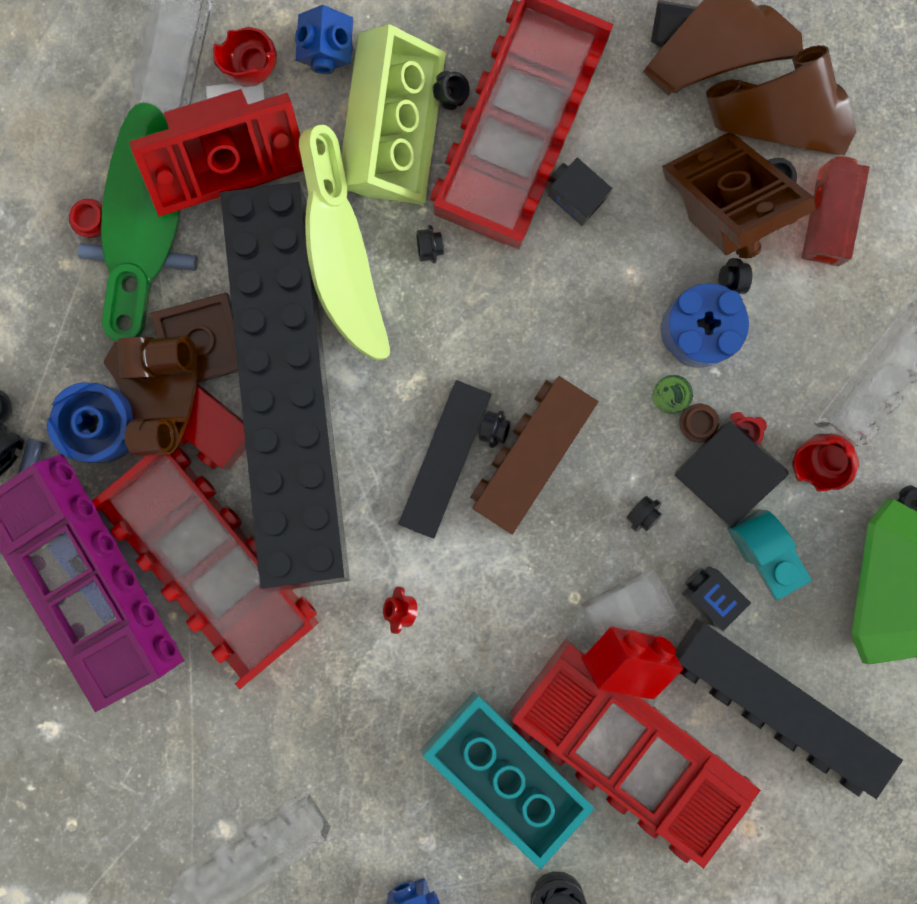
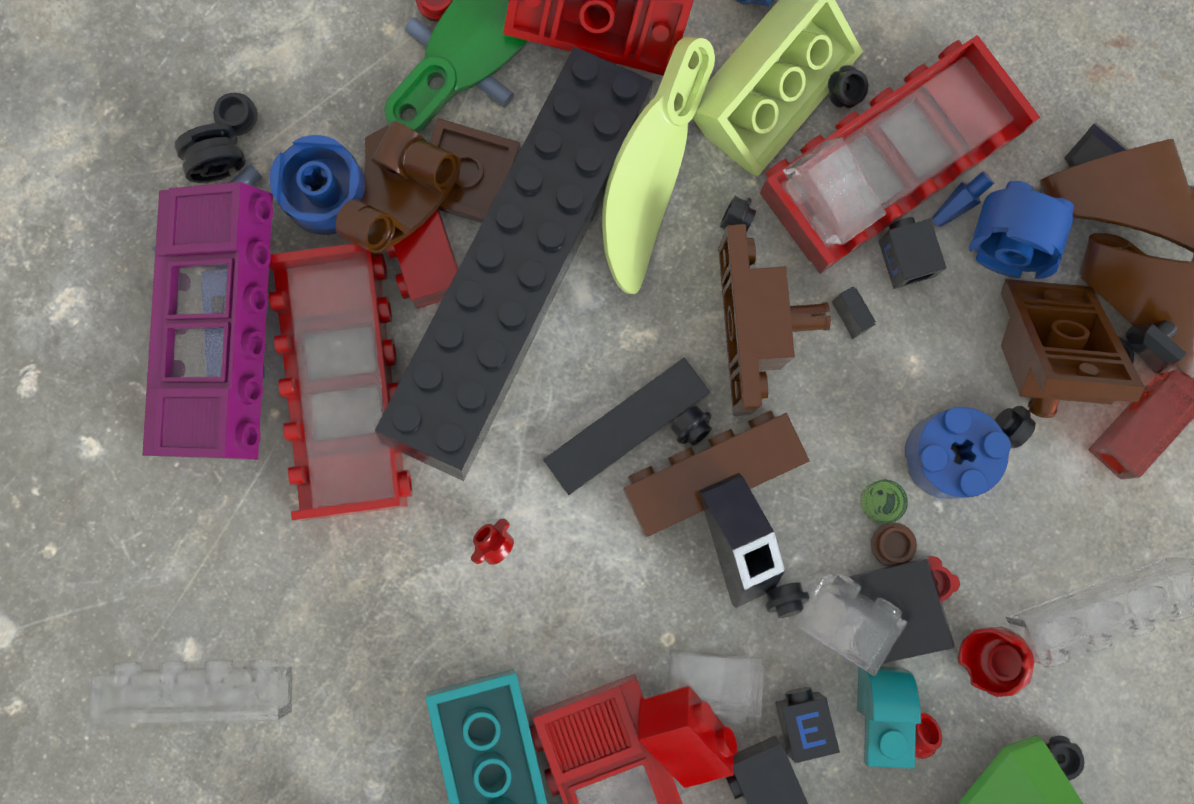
camera: 30 degrees right, 5 degrees down
none -> black slope [698,473,785,608]
none -> reddish brown brick [718,224,831,416]
none -> clear brick [783,137,887,244]
none -> clear brick [794,573,908,676]
none -> black tile [832,286,876,339]
none -> red plate [915,713,942,759]
none -> blue bar [932,171,995,227]
none -> blue brick [969,181,1074,279]
none -> black piece [1125,320,1187,375]

